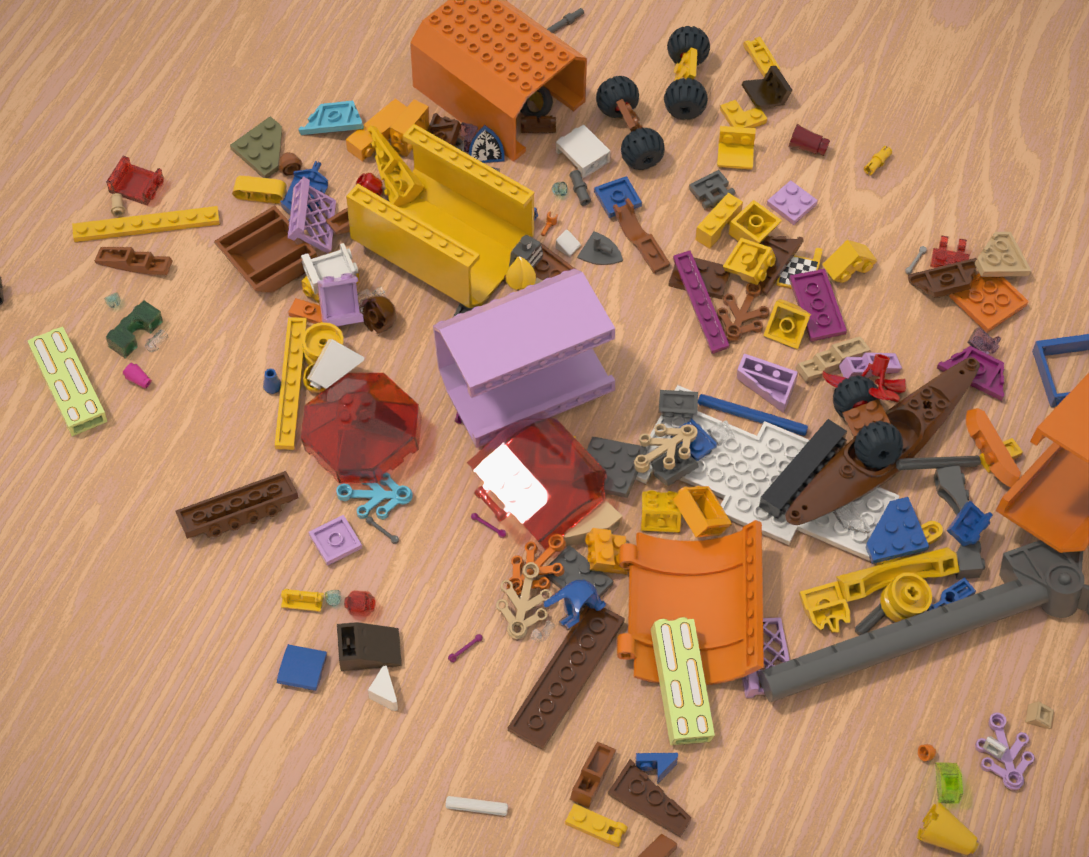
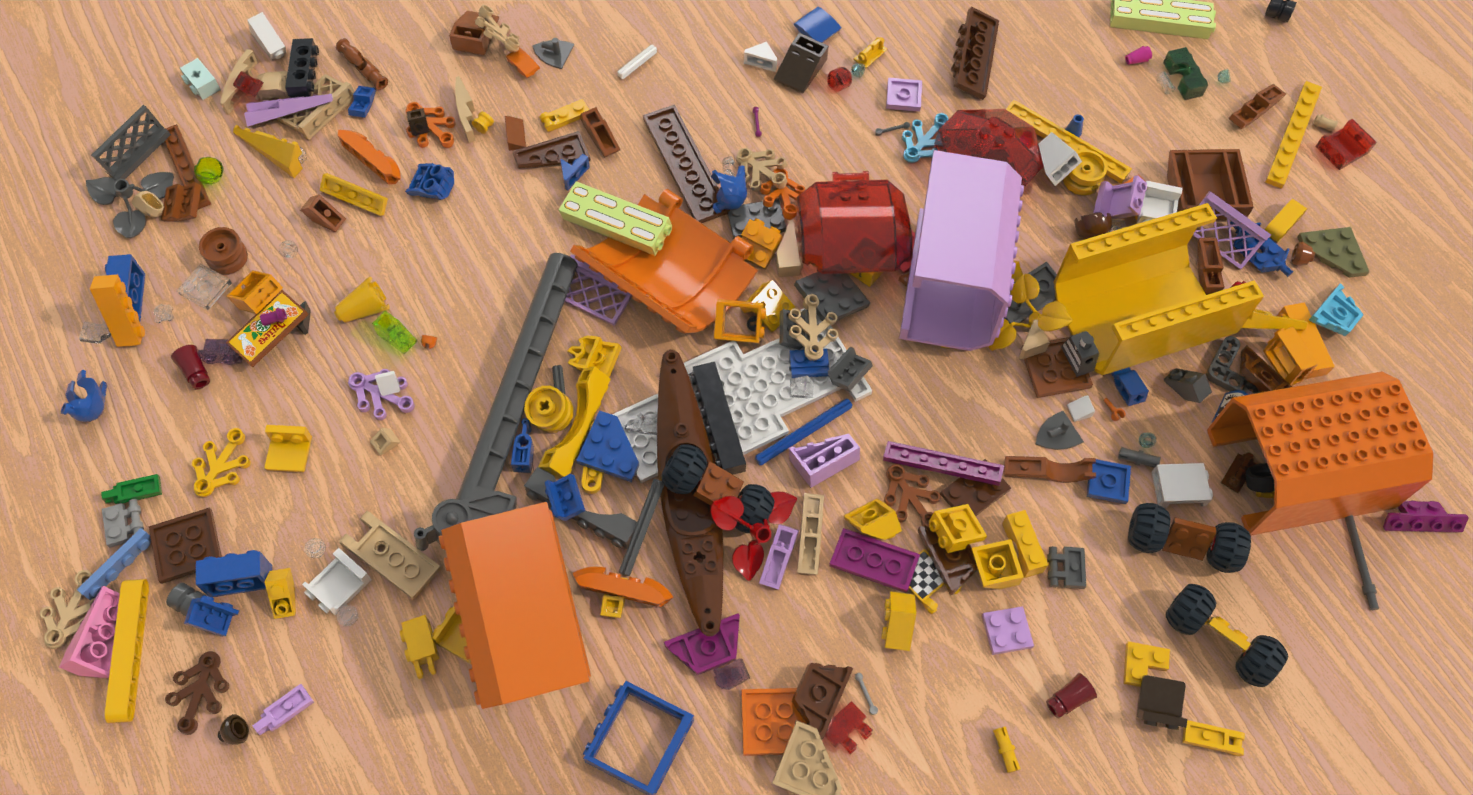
camera: 125 degrees right, 5 degrees up
yellow bracket [717,126,756,169] -> none

